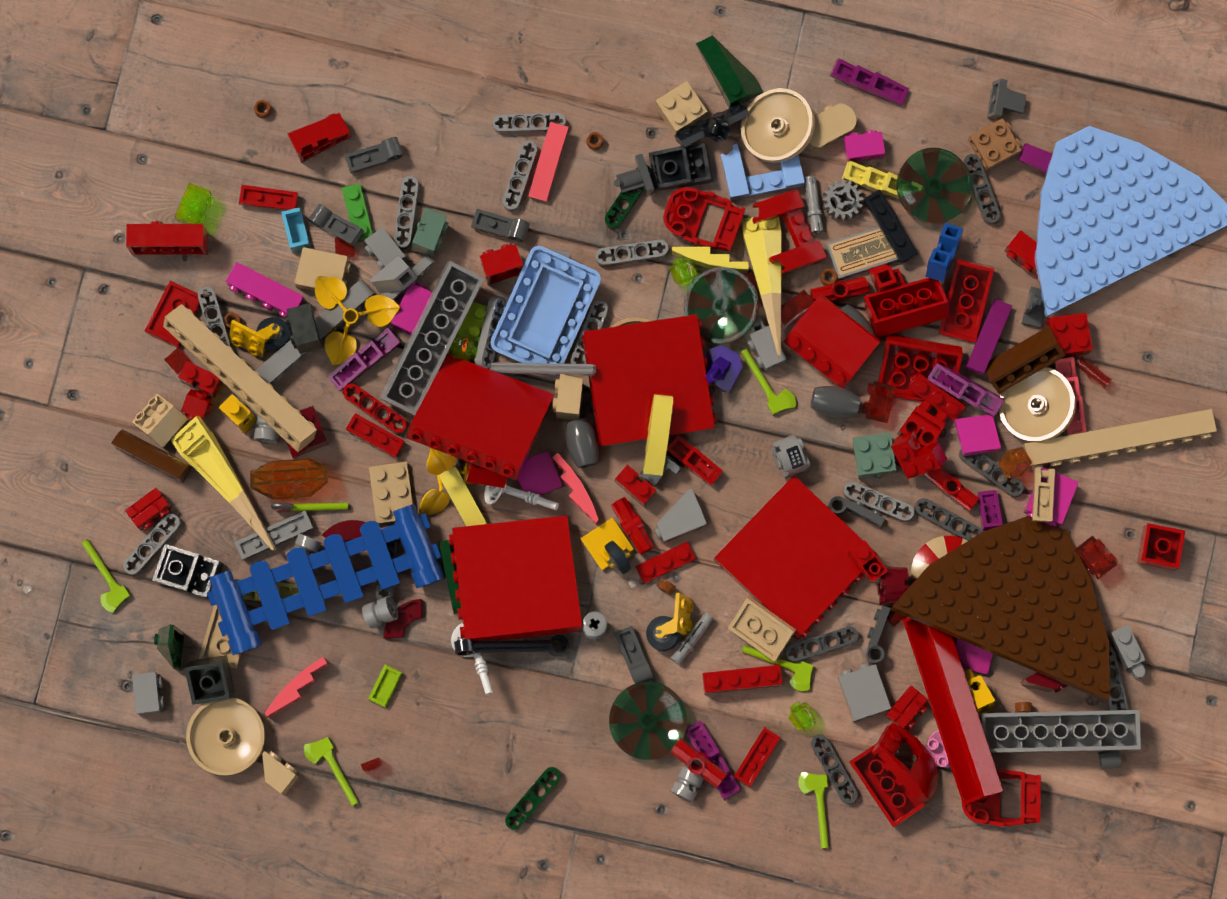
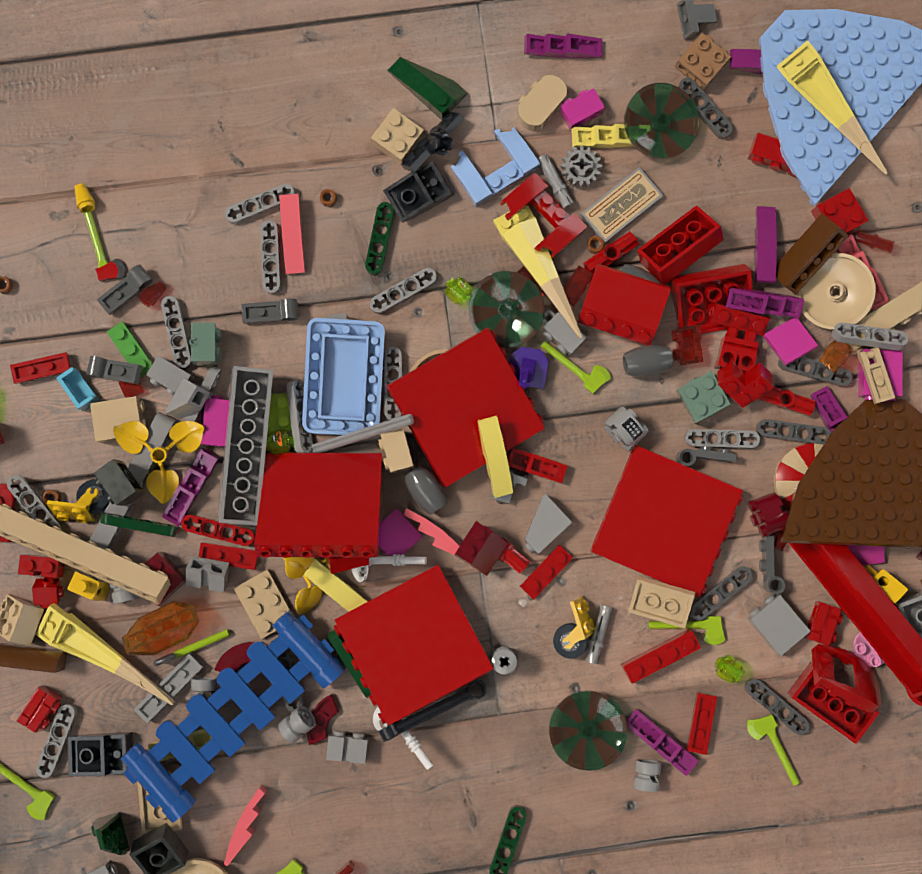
camera: 20 degrees left, 5 degrees up
clear red tile [164,347,191,374] -> none
dark pink brick [225,262,305,318] -> none
red wedge [287,113,351,163] -> none
lime tile [368,665,402,708] -> none
red brick [480,243,523,285] -> none
yellow plate [580,518,634,574] -> none
dark grey piece [614,154,654,195] -> none
dark grey plate [614,626,653,686] -> none
red brick [615,464,656,507] -> none
dark orange axle [657,578,676,595] -> none
red slope [663,187,746,252] -> none
red piece [670,738,727,788] -> none
light yellow slope [672,247,748,273] -> none
tan dish [741,88,815,163] -> none
red slope [847,540,888,583] -> none
black tile [863,190,918,264] -> none
red brick [869,264,905,292] -> none
blue arch [925,223,963,282] -> none
red slope [939,258,994,343] -> none
dark grey piece [1021,286,1045,329] -> none
none -> yellow cone [74,183,95,213]
none -> piece [84,211,126,281]
none -> dark green beam [100,512,177,537]
none -> clear red cone [138,281,167,308]
none -> light grey brick [186,556,229,593]
none -> light grey brick [326,731,369,764]
none -> dark red slope [454,521,508,576]
none -> light yellow plate [776,40,887,174]
none -> light grey beam [831,323,909,350]

